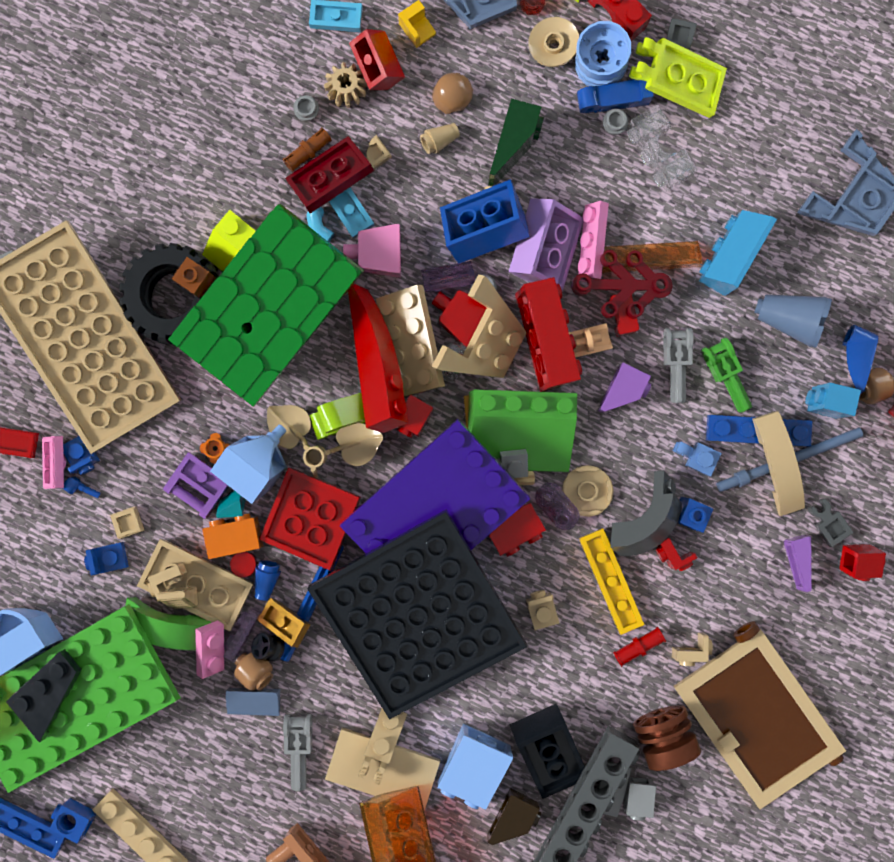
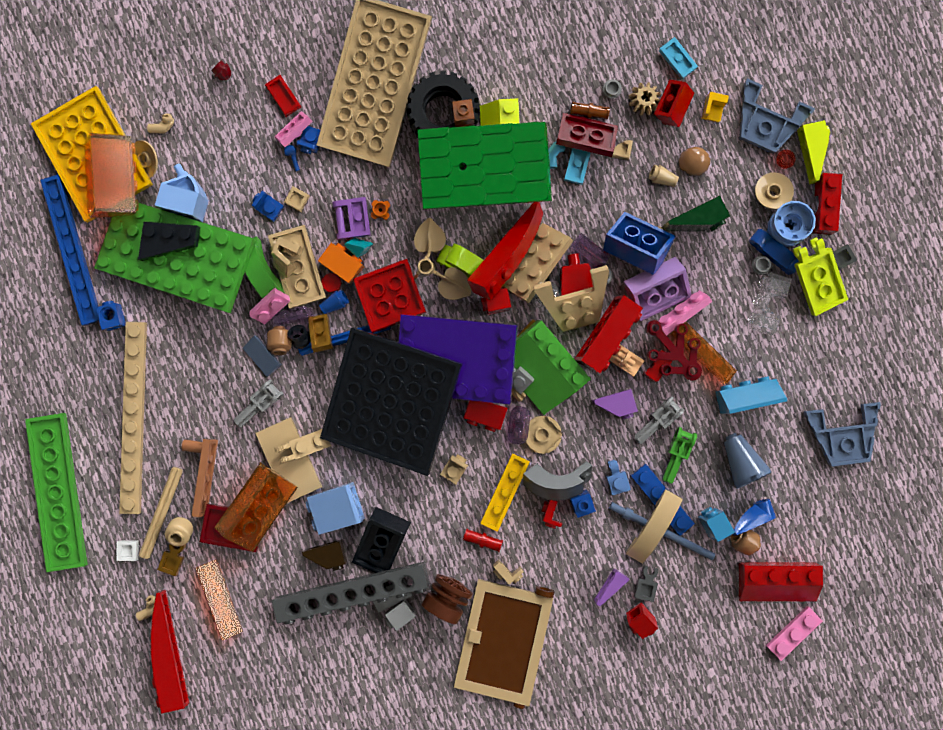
camera: 45 degrees right, 0 degrees up
light blue piece [210,425,287,504] -> none
bright pink torso [343,224,401,277] -> none

